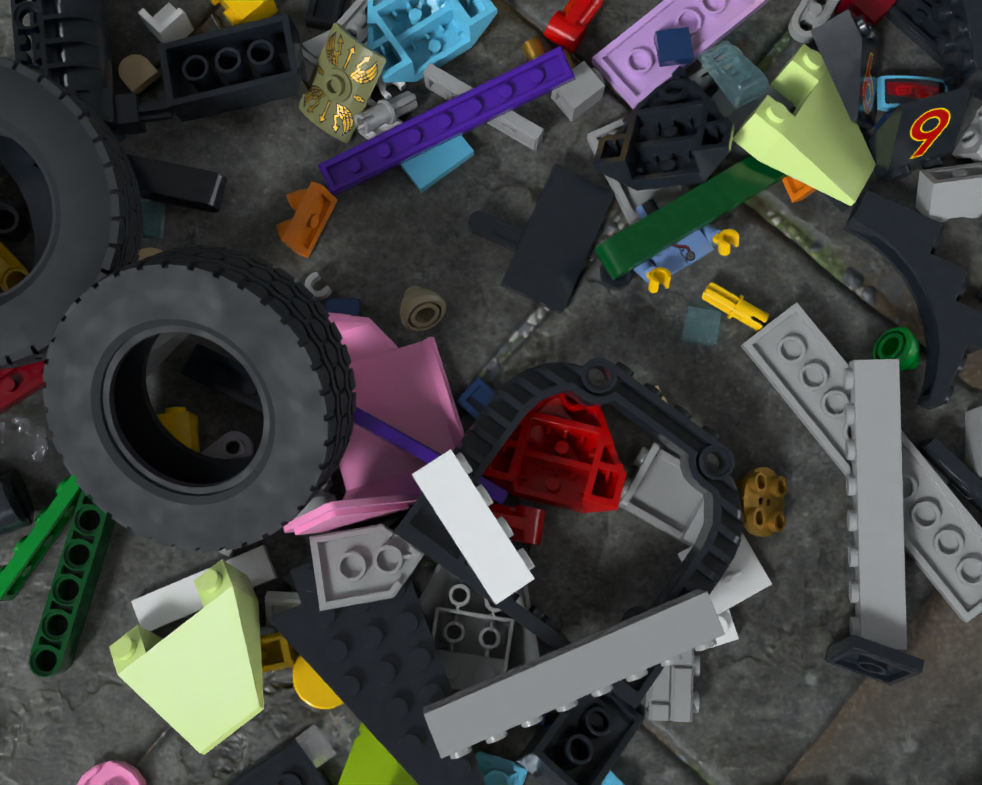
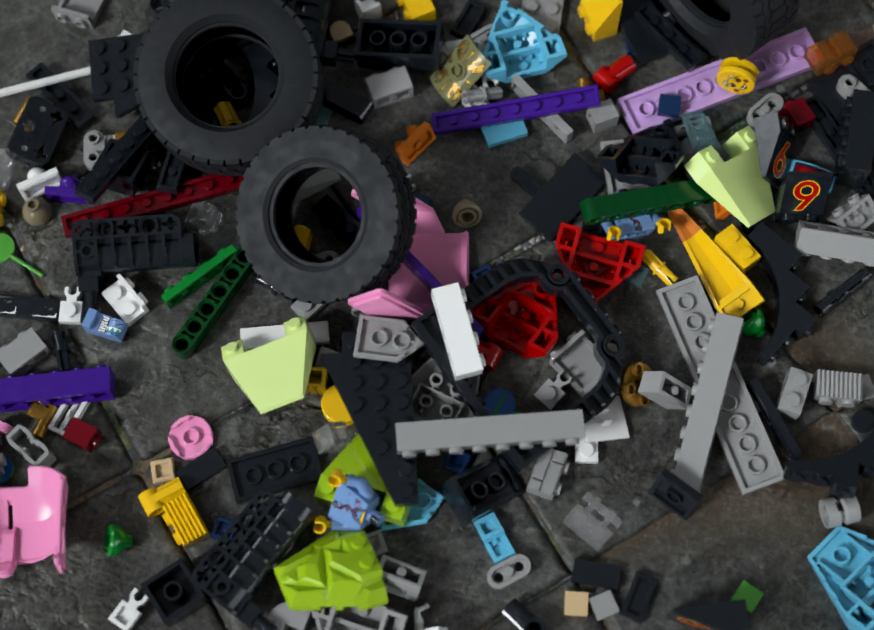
camera: 20 degrees right, 10 degrees down
none -> light grey brick [365,66,414,109]
none -> blue piece [484,389,524,416]
none -> light grey plate [534,370,573,410]
none -> red wedge [555,222,646,303]
none -> clear plate [563,492,623,552]
none -> light grey brick [638,371,692,410]
none -> yellow plate [667,209,766,318]
none -> yellow brick [714,224,761,274]

